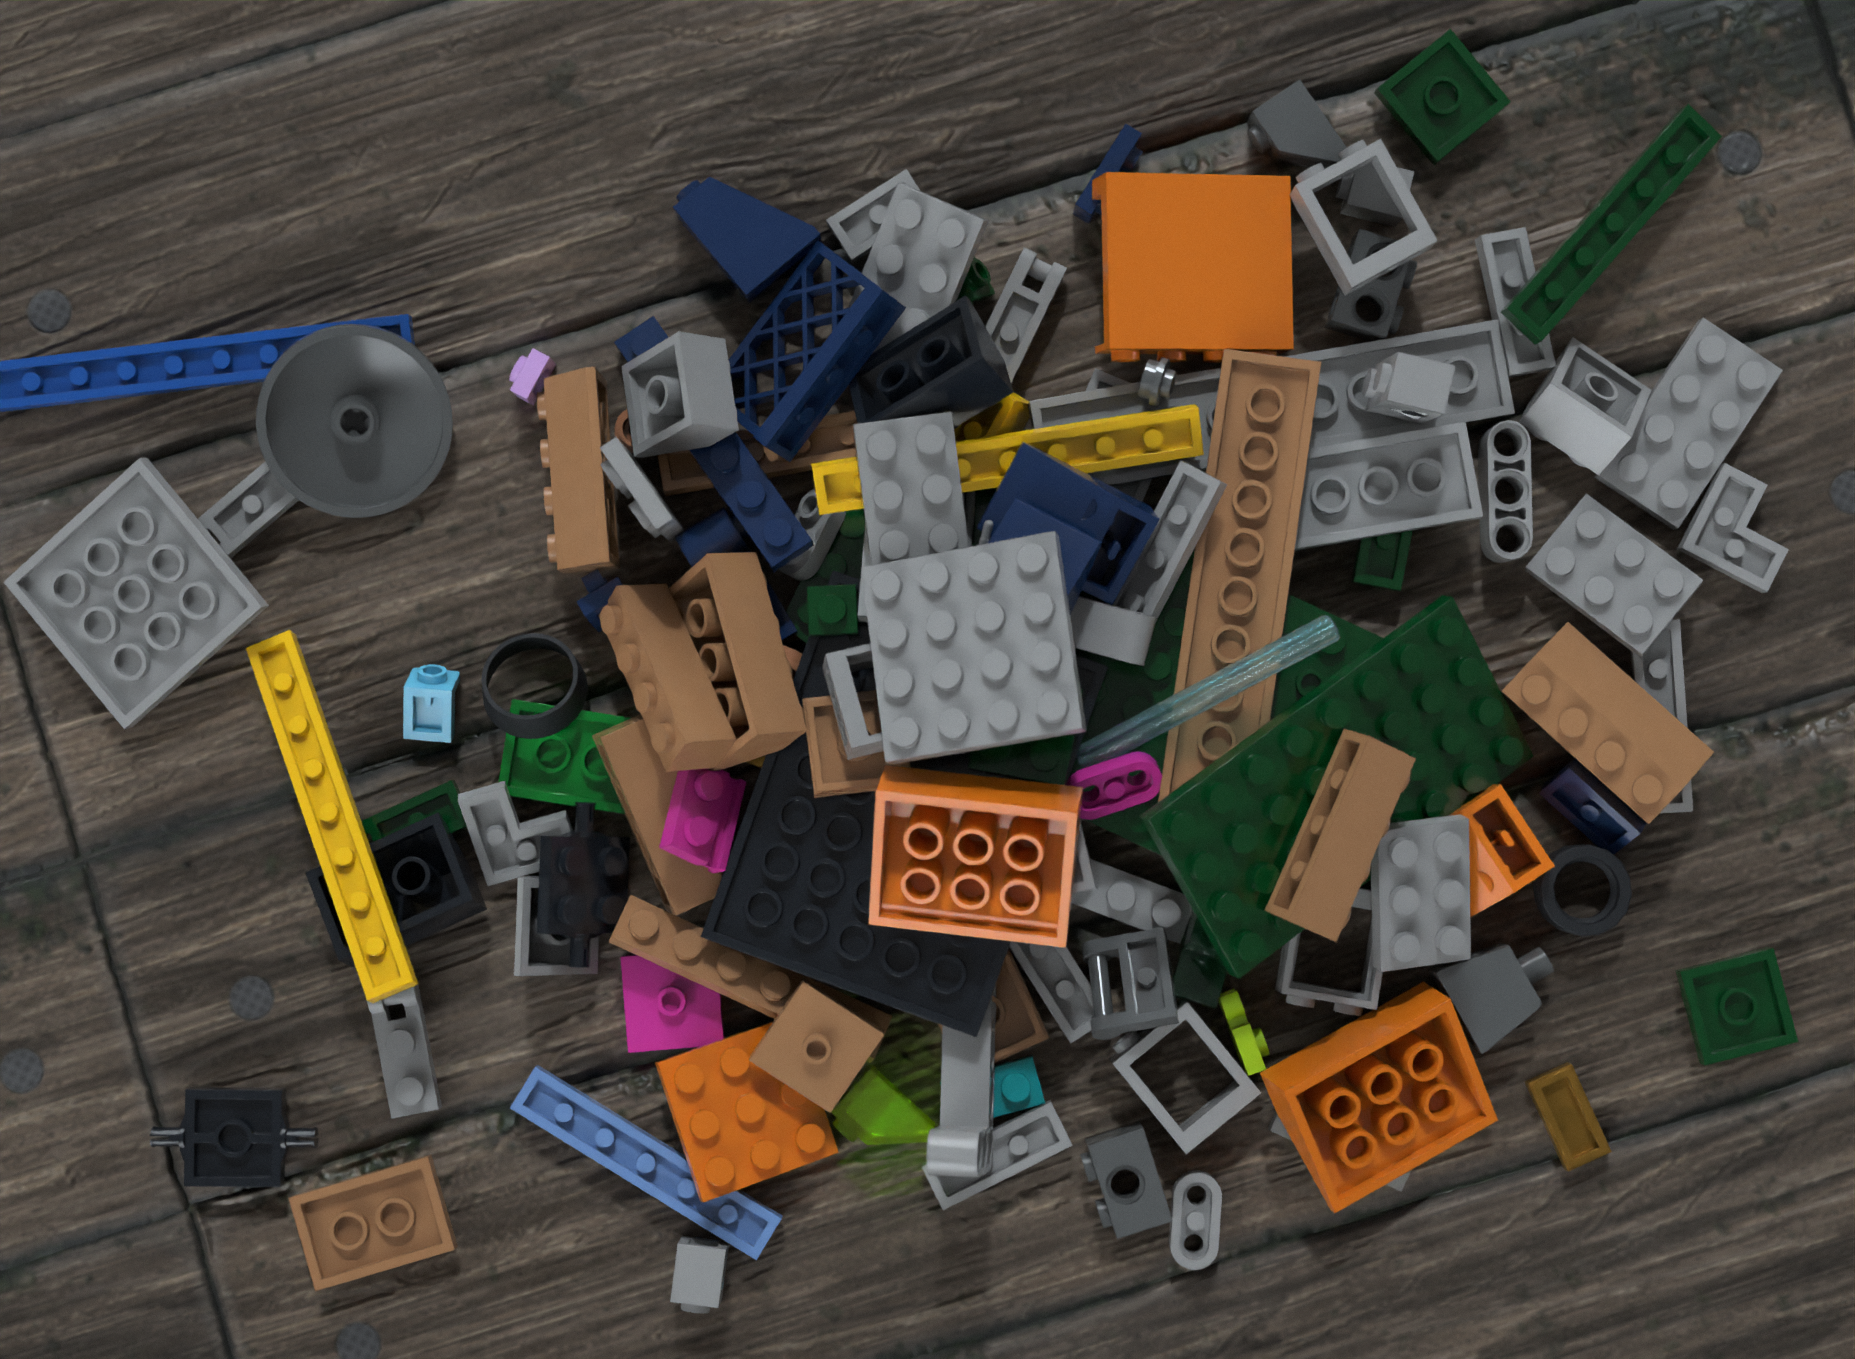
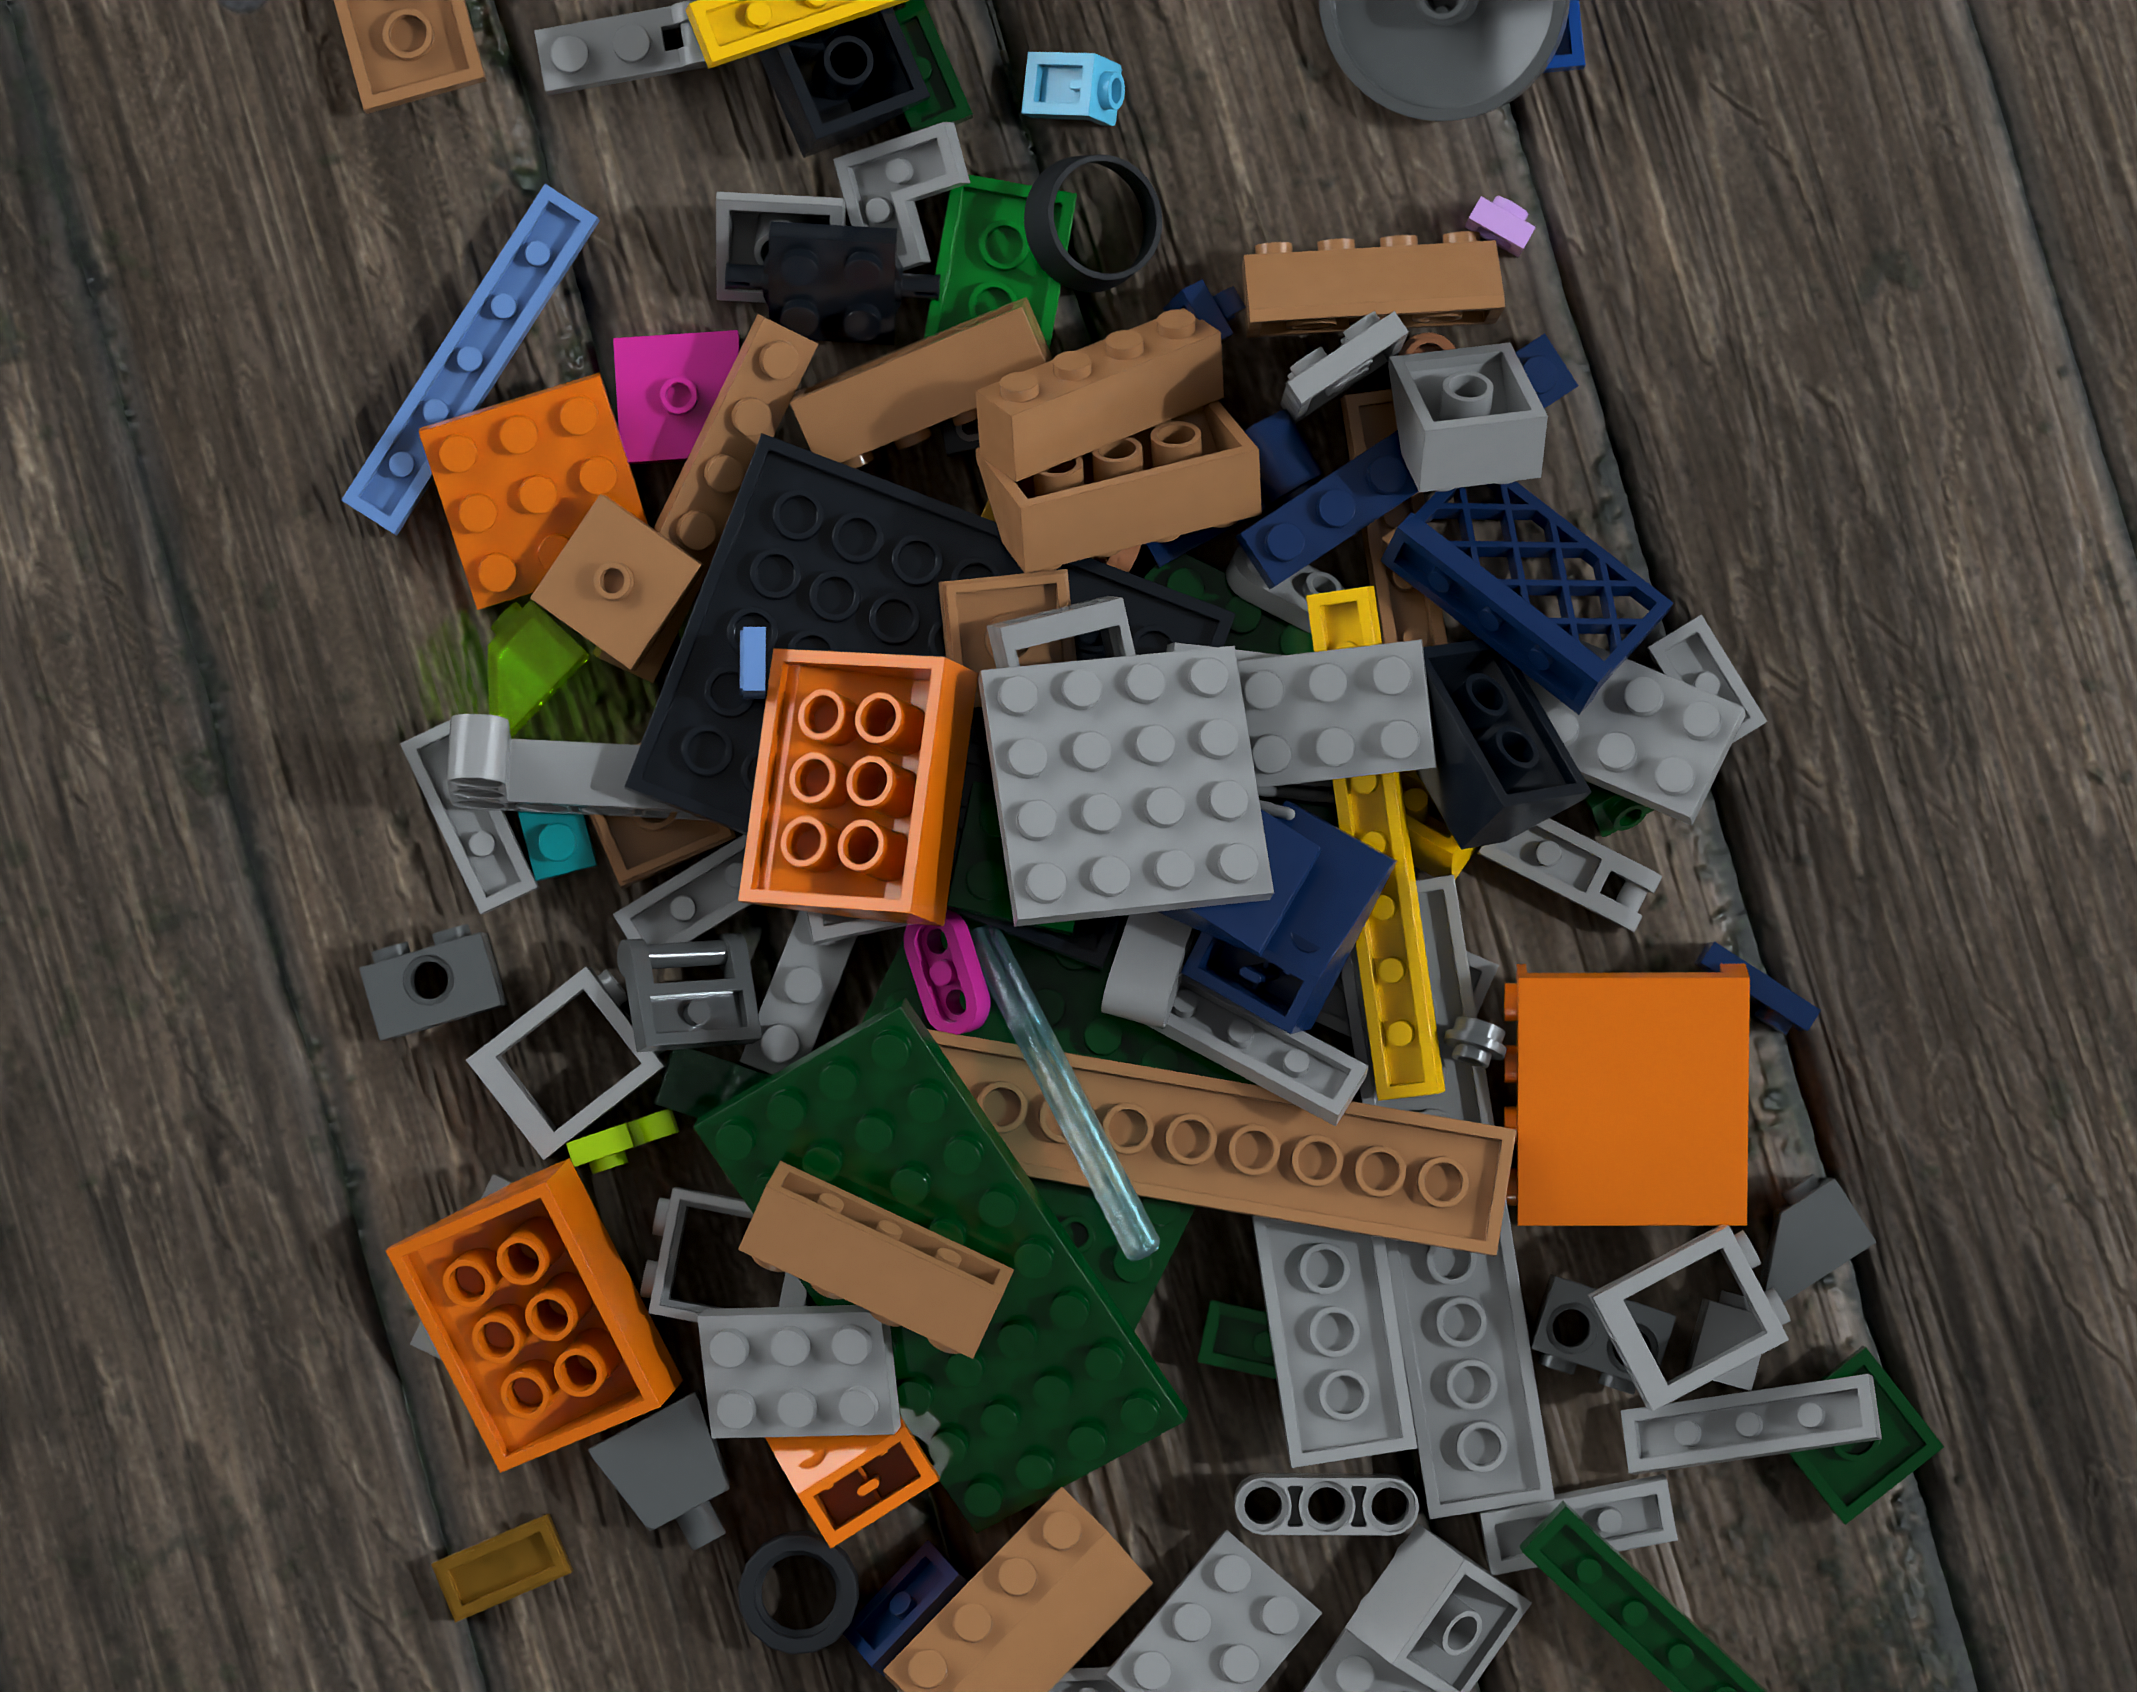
camera: 90 degrees right, 0 degrees up
dark pink plate [659,768,746,874] -> none
light grey brick [670,1236,729,1313] -> none
dark blue slope [673,177,822,303] -> none
dark green plate [807,584,859,637] -> none
light grey plate [1169,1170,1222,1270] -> none
light grey brick [1362,352,1456,424] -> none
none -> medium blue tile [740,627,766,699]
none -> light grey plate [1621,1374,1882,1475]

